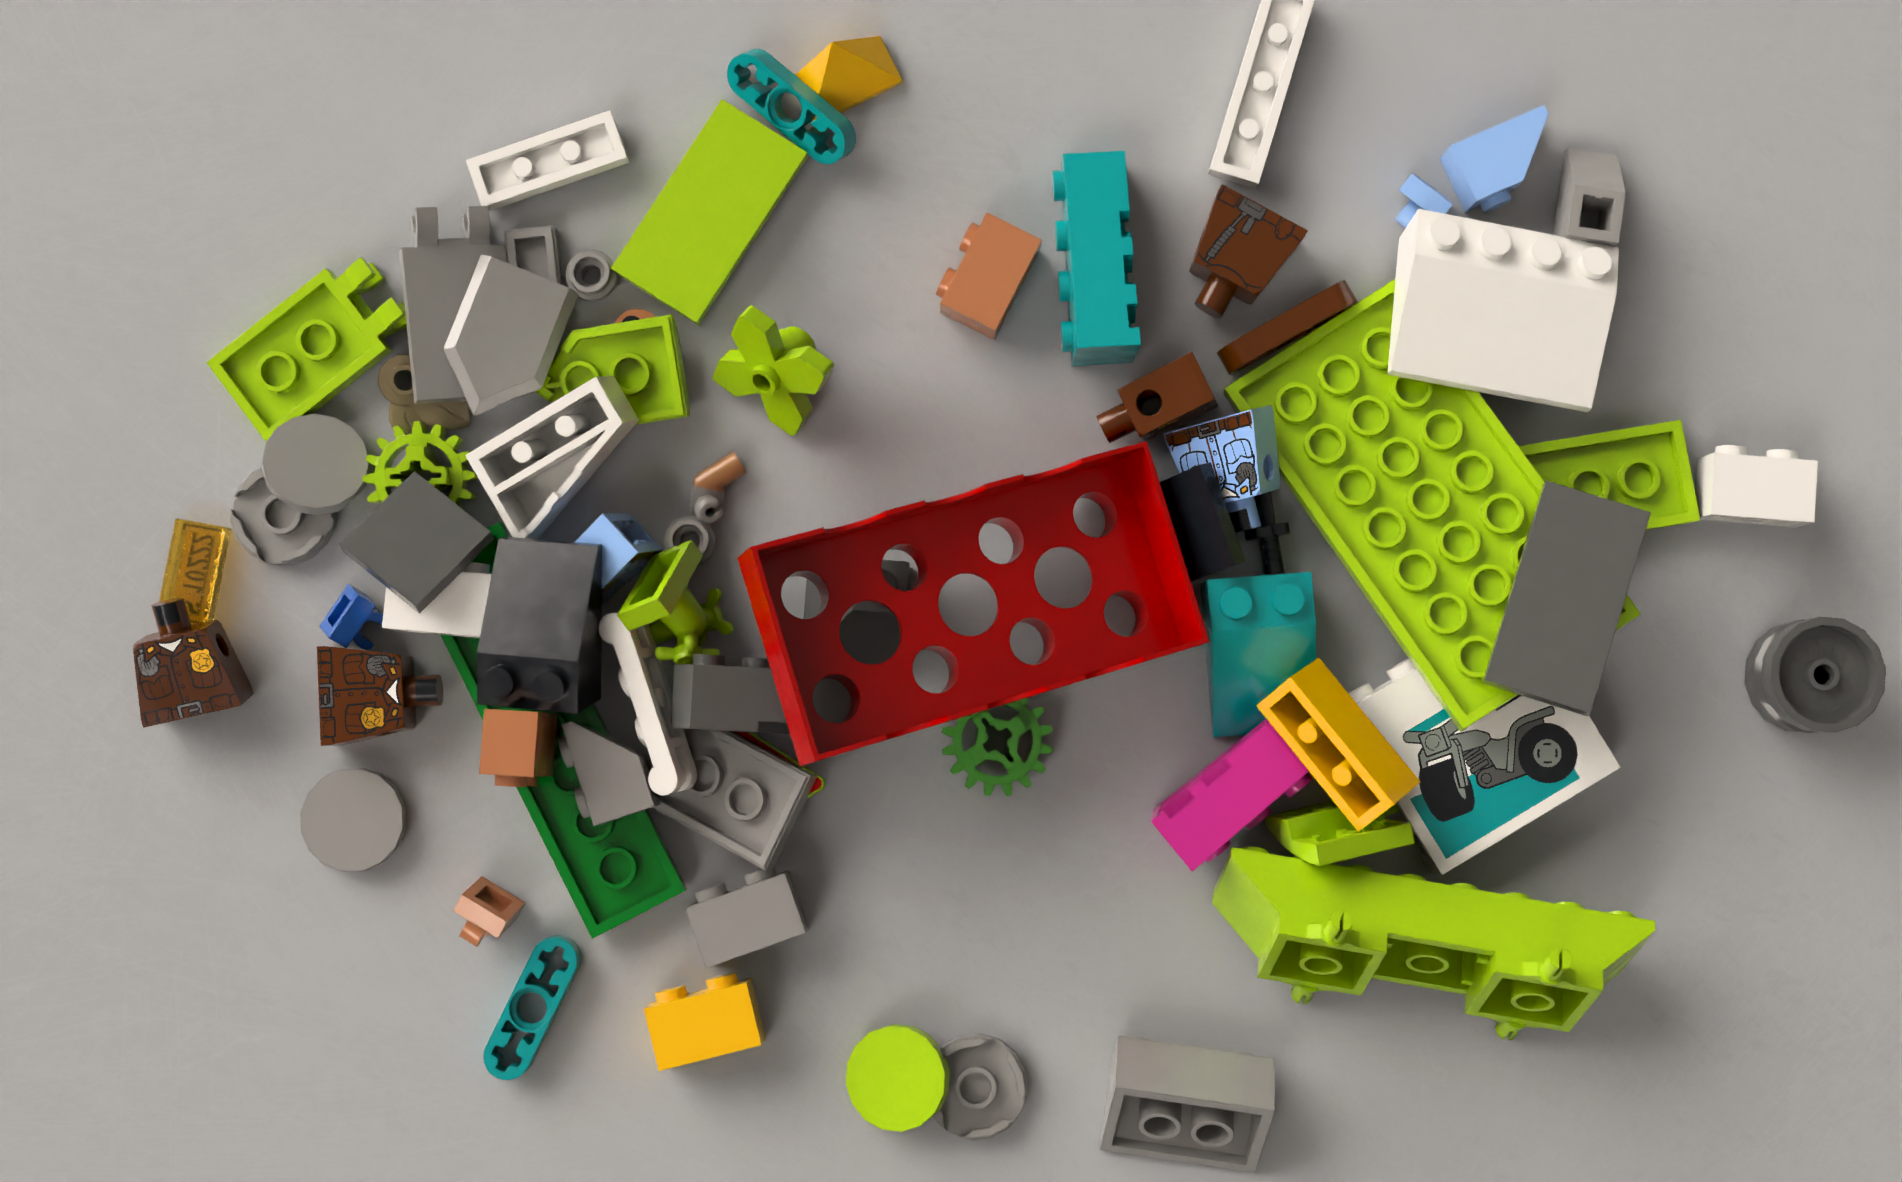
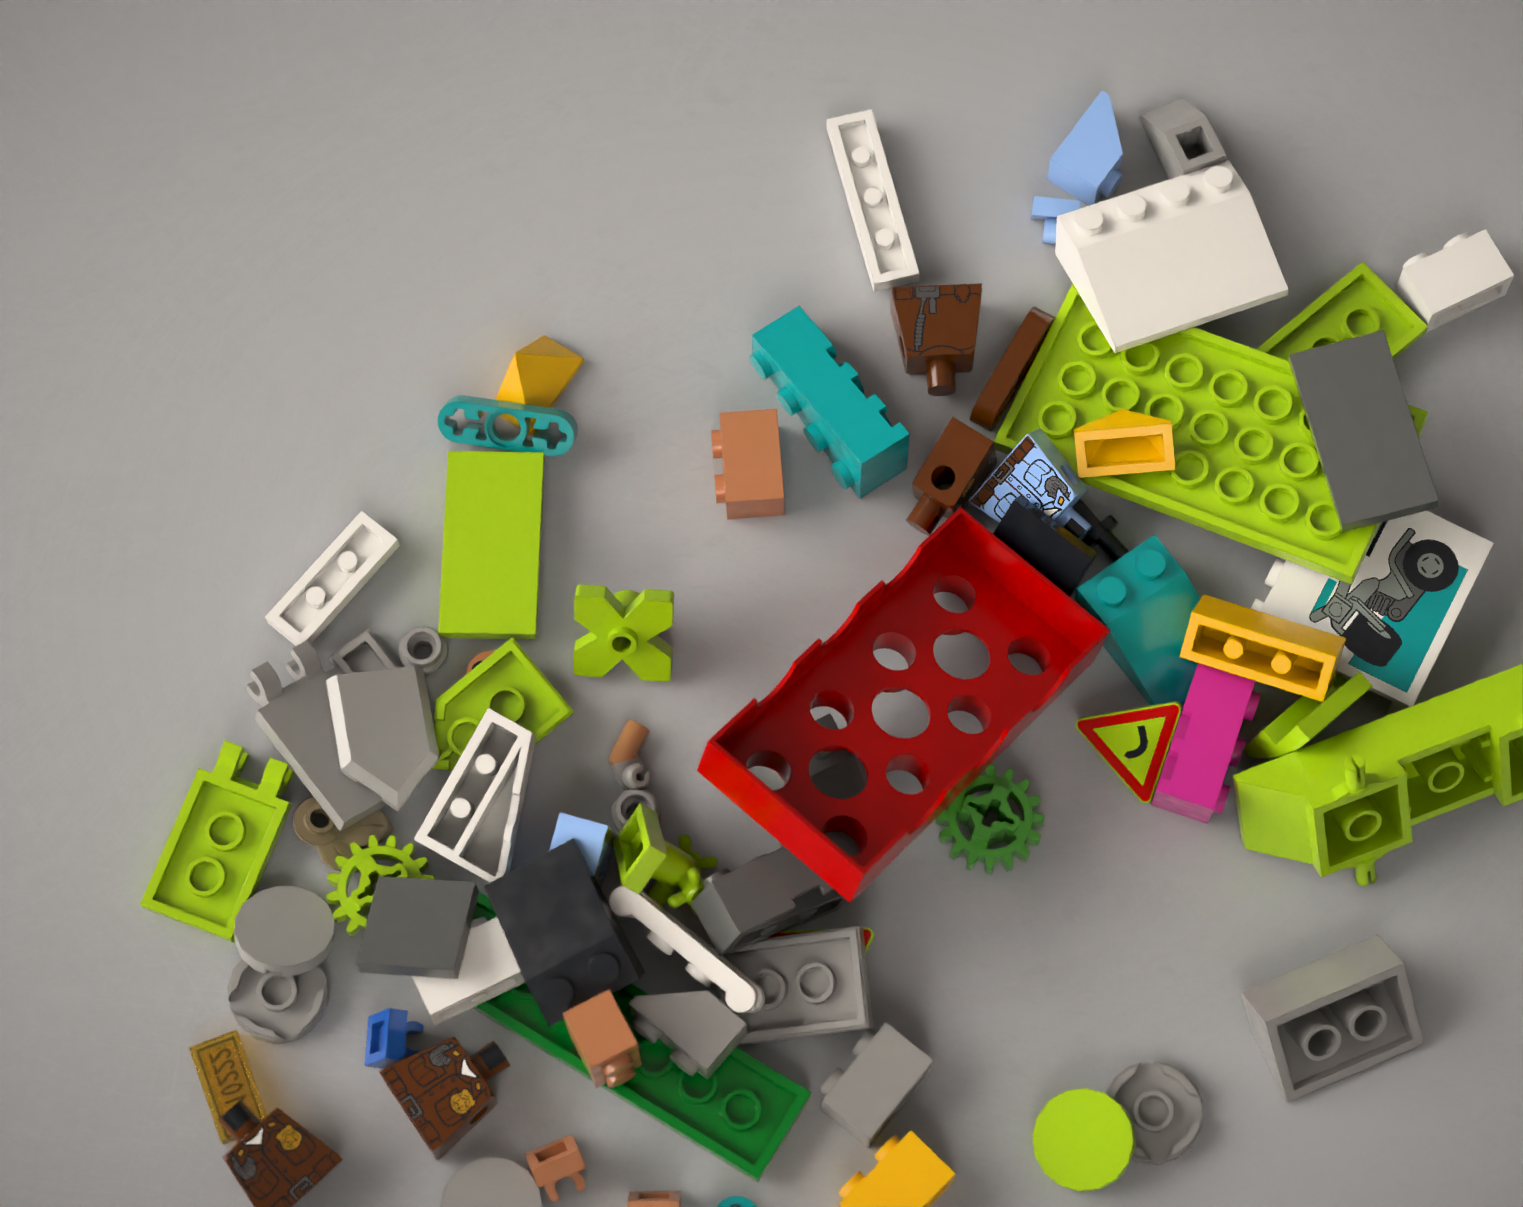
camera: 30 degrees left, 15 degrees down
none -> nougat tile [525,1134,586,1202]
none -> yellow slope [1074,409,1176,478]
none -> piece [1076,701,1182,803]

